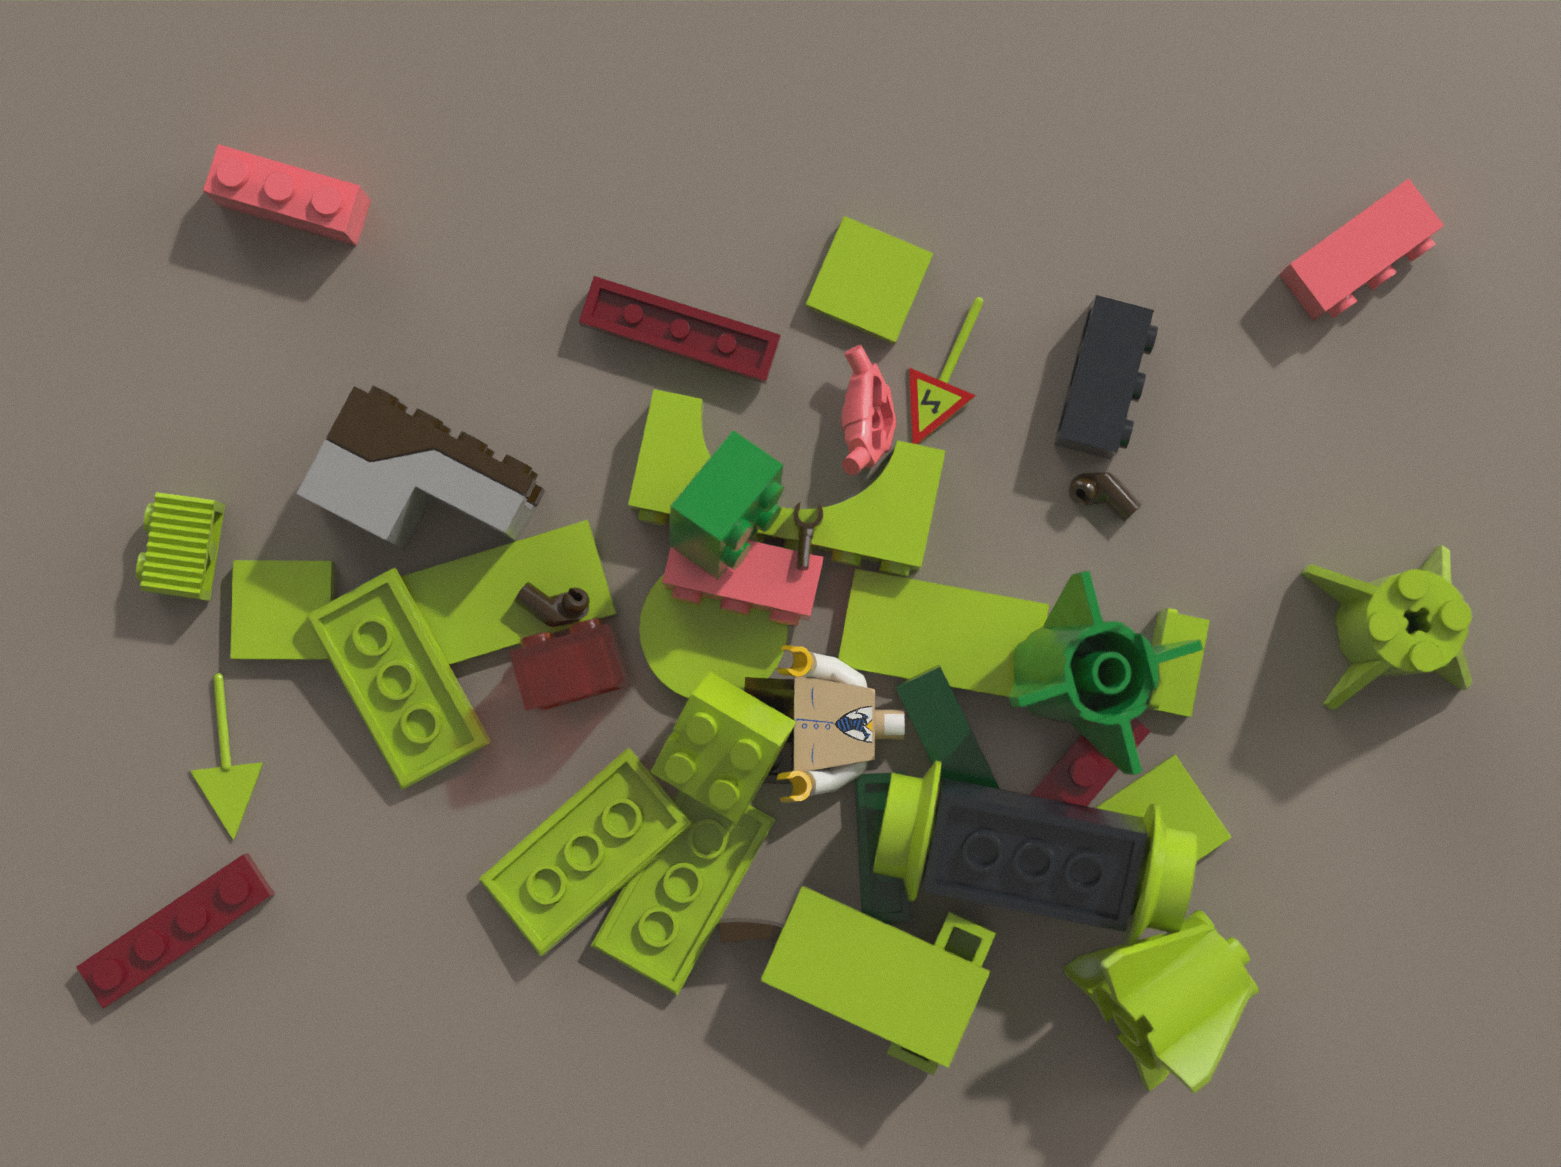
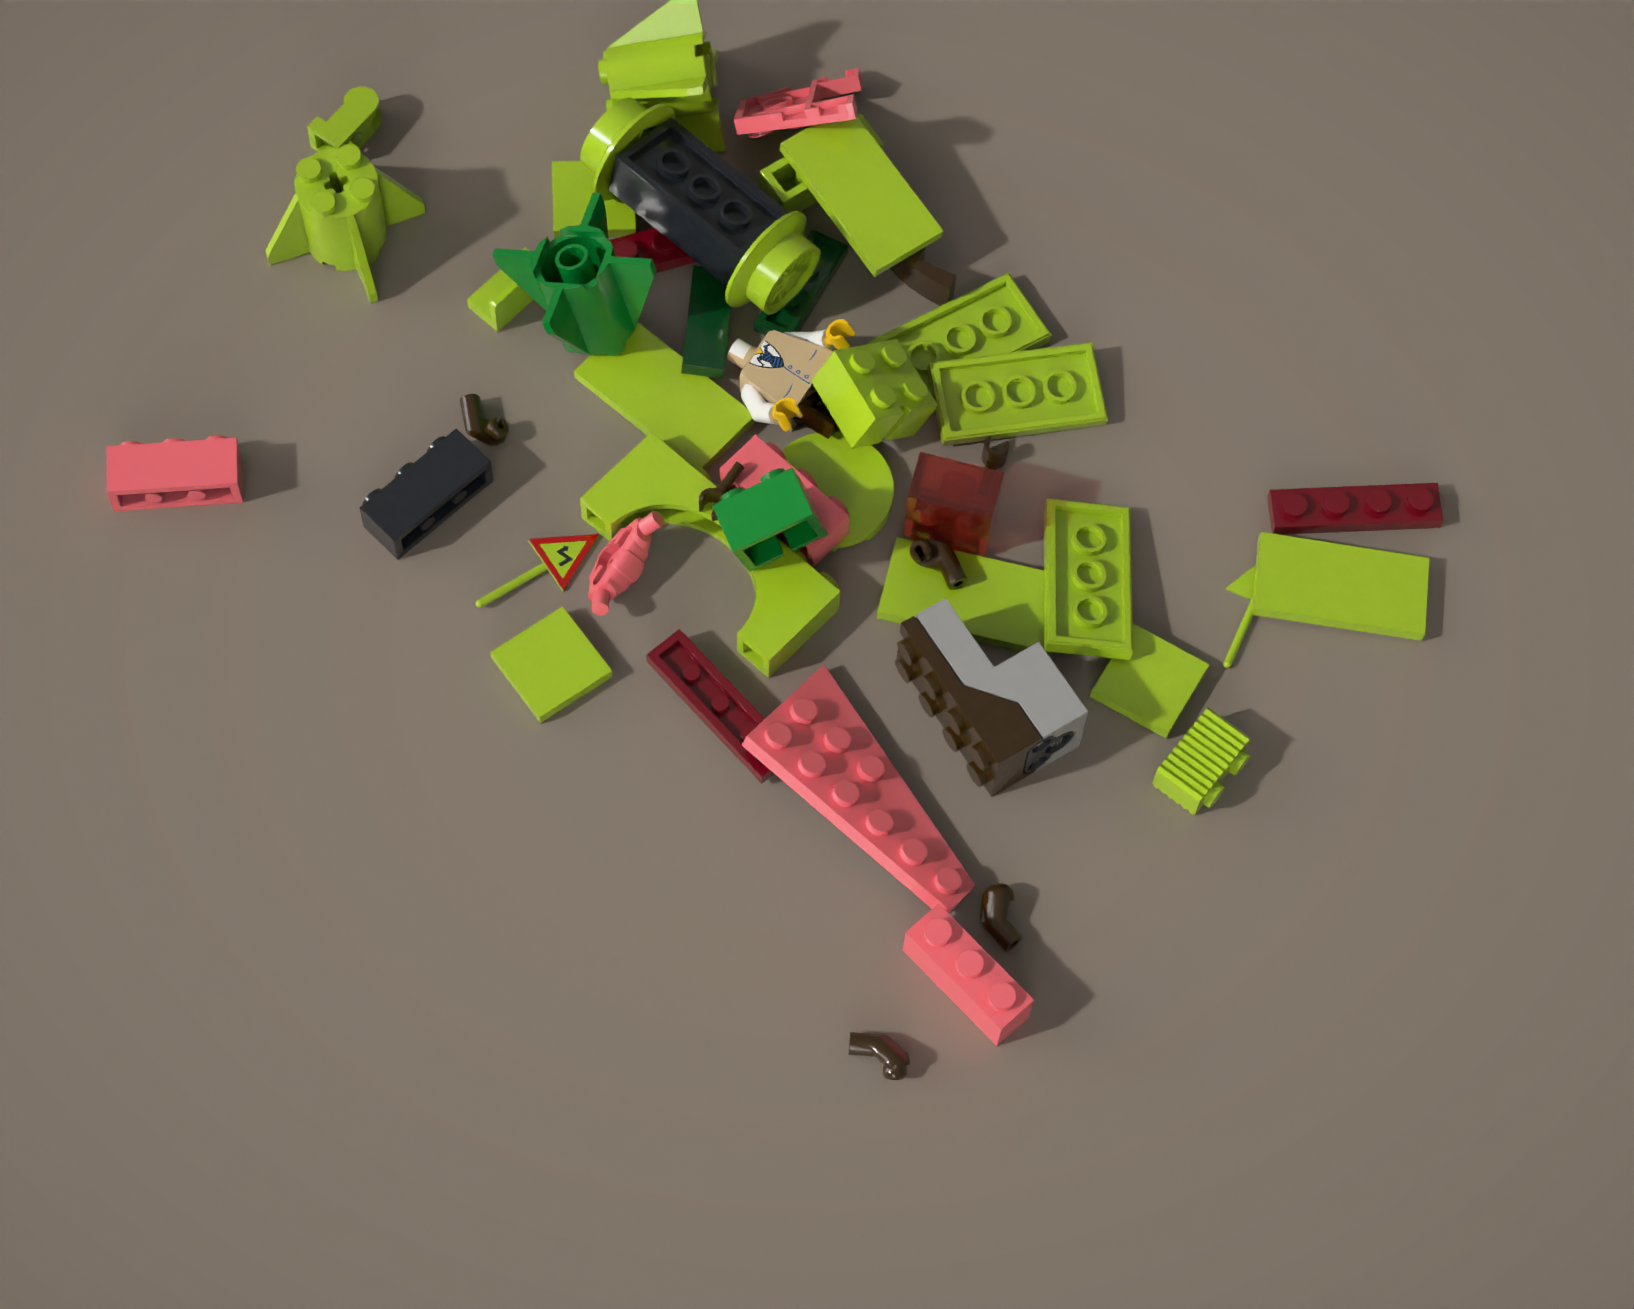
camera: 155 degrees left, 20 degrees down
none -> lime leg [307,86,382,152]
none -> coral wing [734,67,863,138]
none -> coral wing [742,664,975,914]
none -> dark brown arm [848,1032,910,1080]
none -> dark brown hand [977,436,1009,498]
none -> dark brown arm [980,883,1022,952]
none -> lime tile [1251,532,1430,641]

